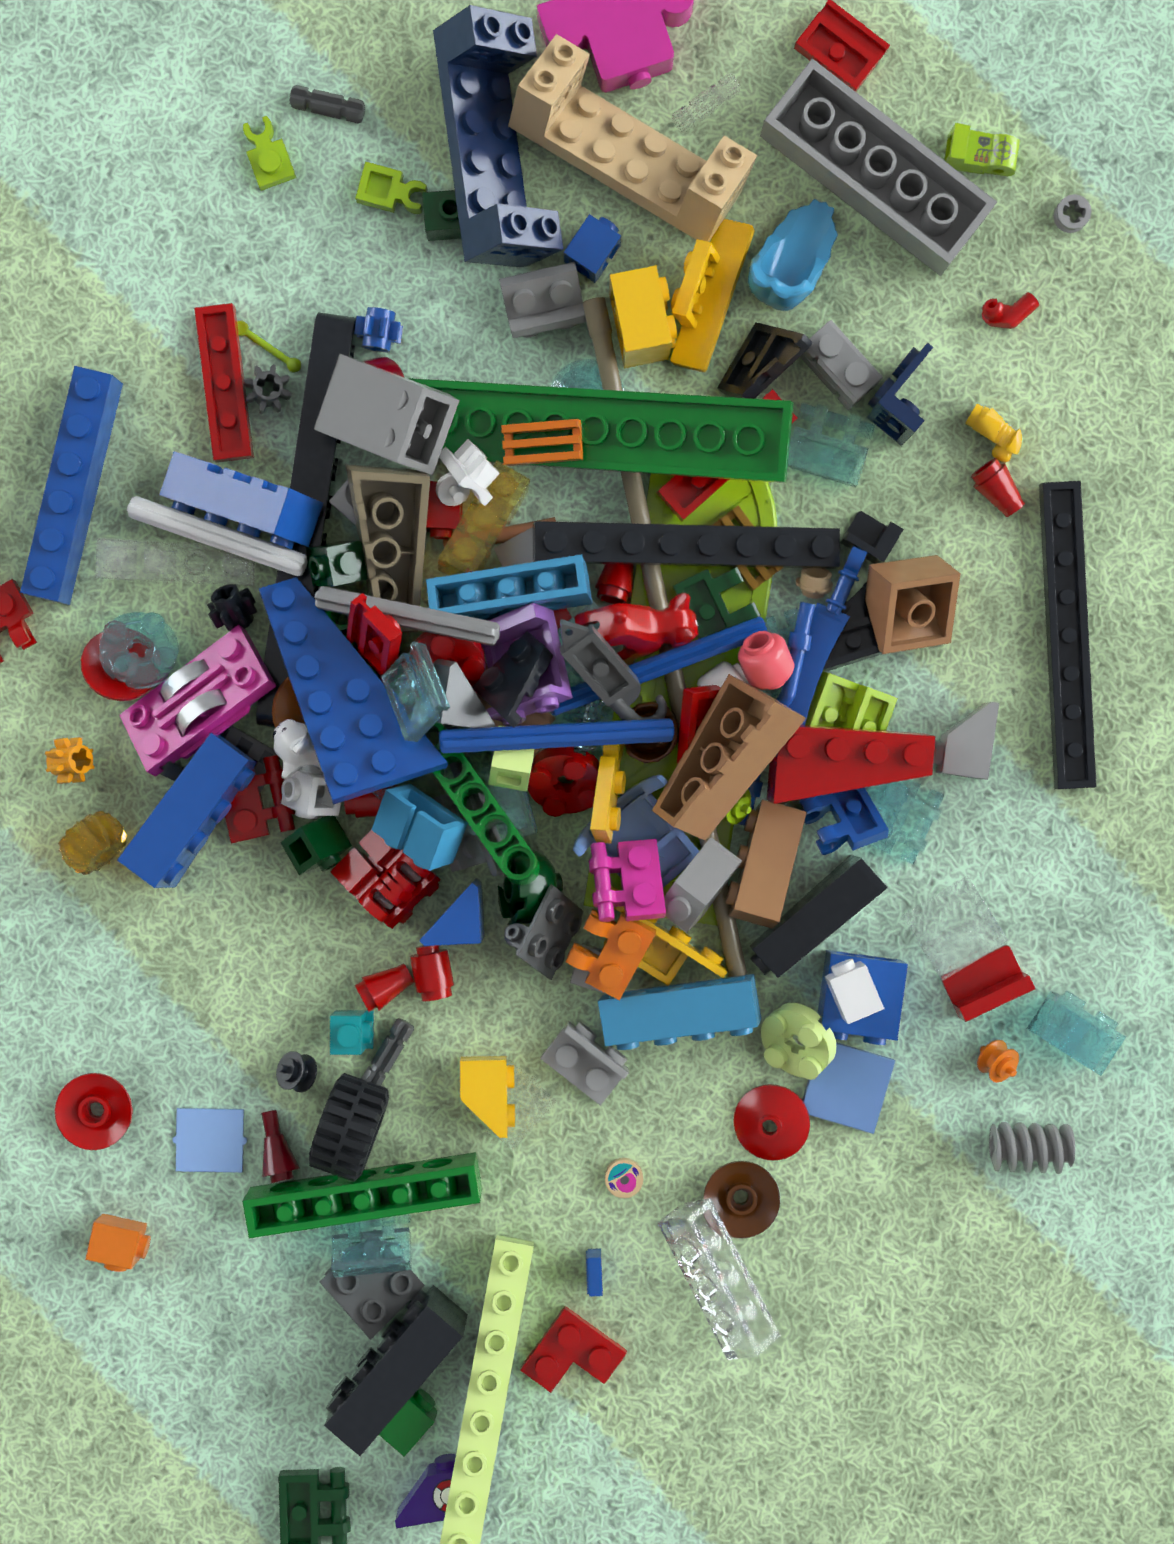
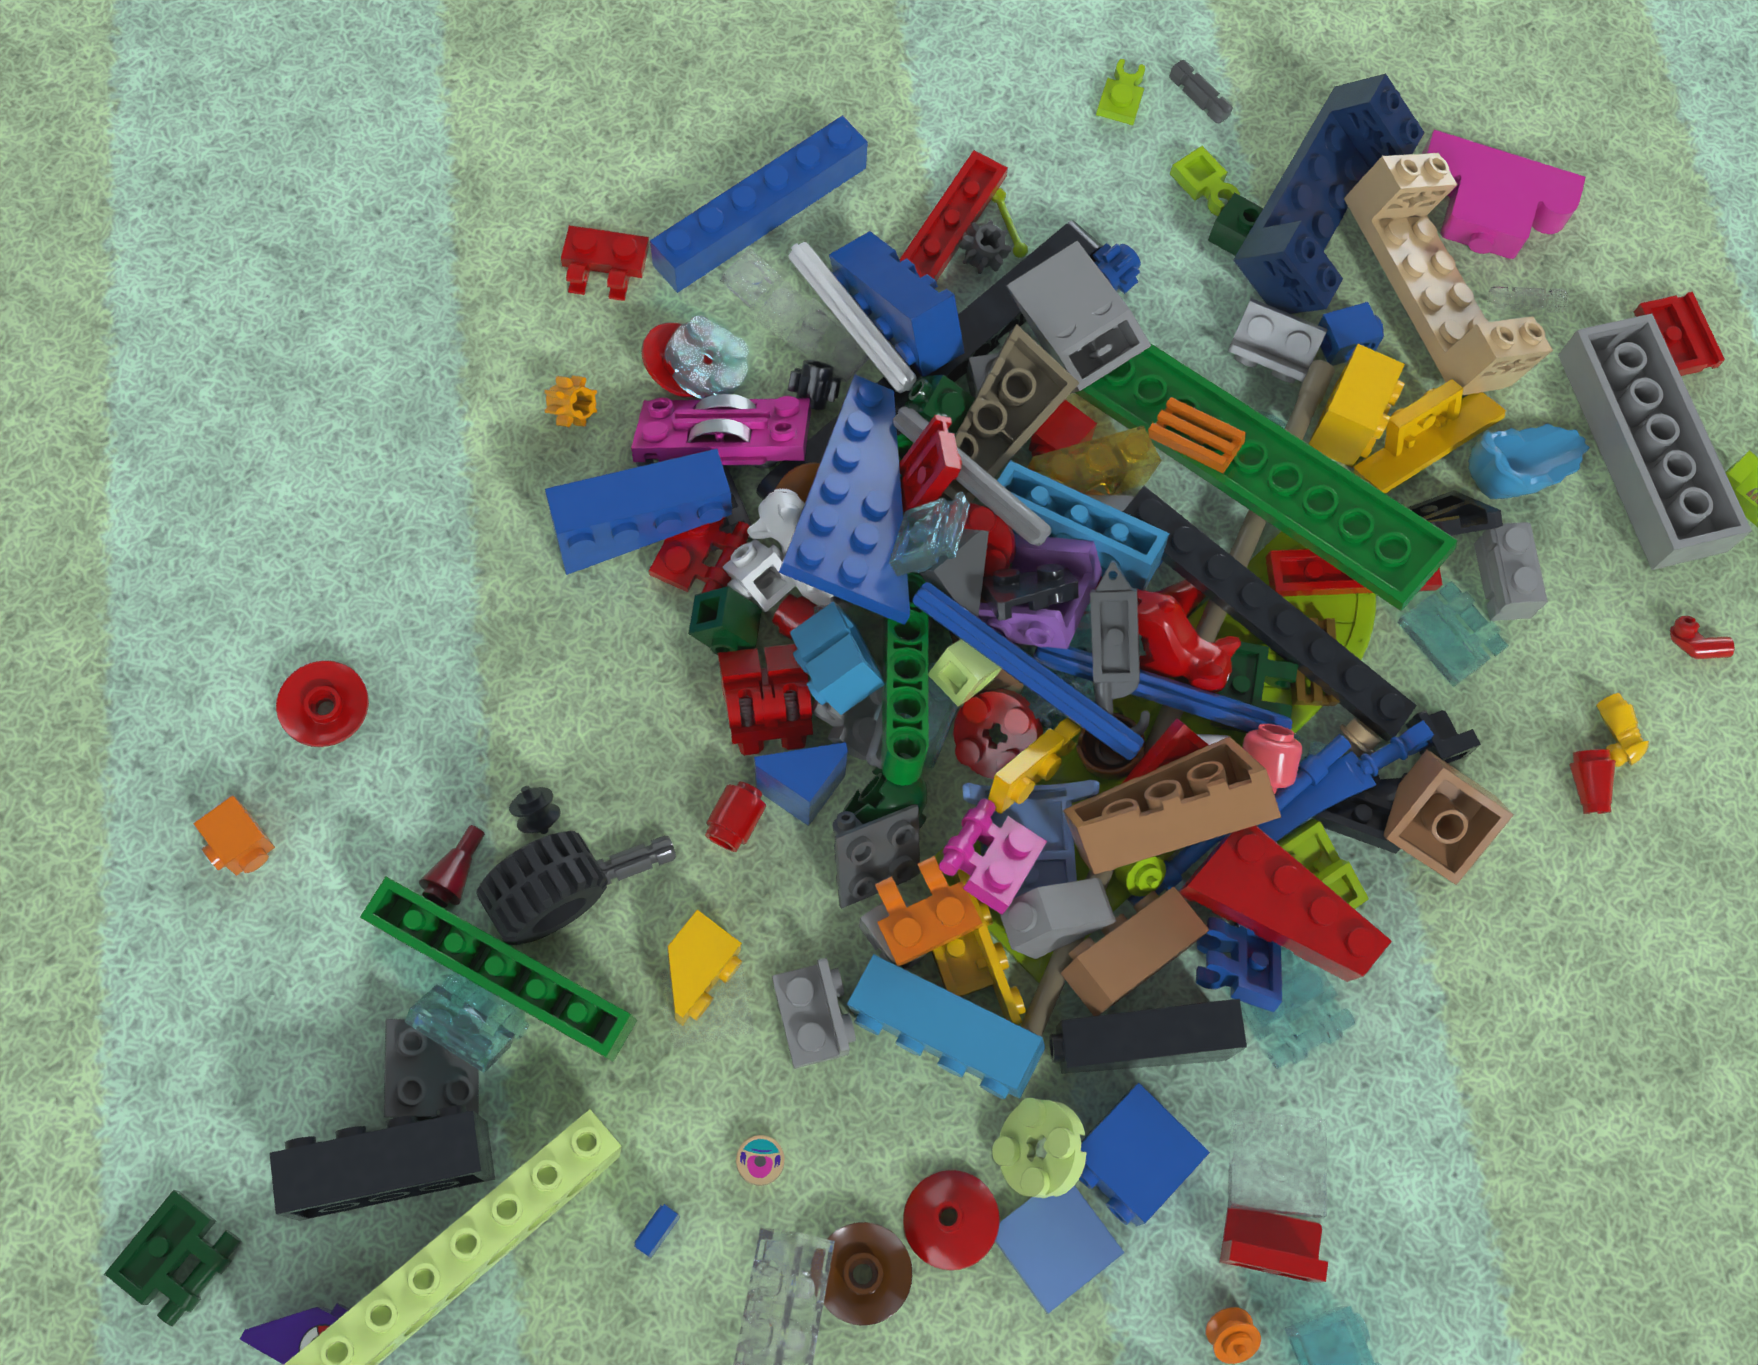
camera: 35 degrees right, 20 degrees down
clear yellow gear [58,811,127,875] -> none
light blue piece [172,1108,247,1173] -> none
teal brick [330,1010,374,1055] -> none
red cone [355,963,414,1012] -> none
green brick [379,1389,437,1457] -> none
white hips [435,439,500,506] -> none
red plate [520,1306,627,1393] -> none
white brick [824,959,884,1024] -> none
dark blue bracket [866,342,934,446] -> none
light grey slope [933,702,999,780] -> none
black plate [1039,481,1097,789] -> none

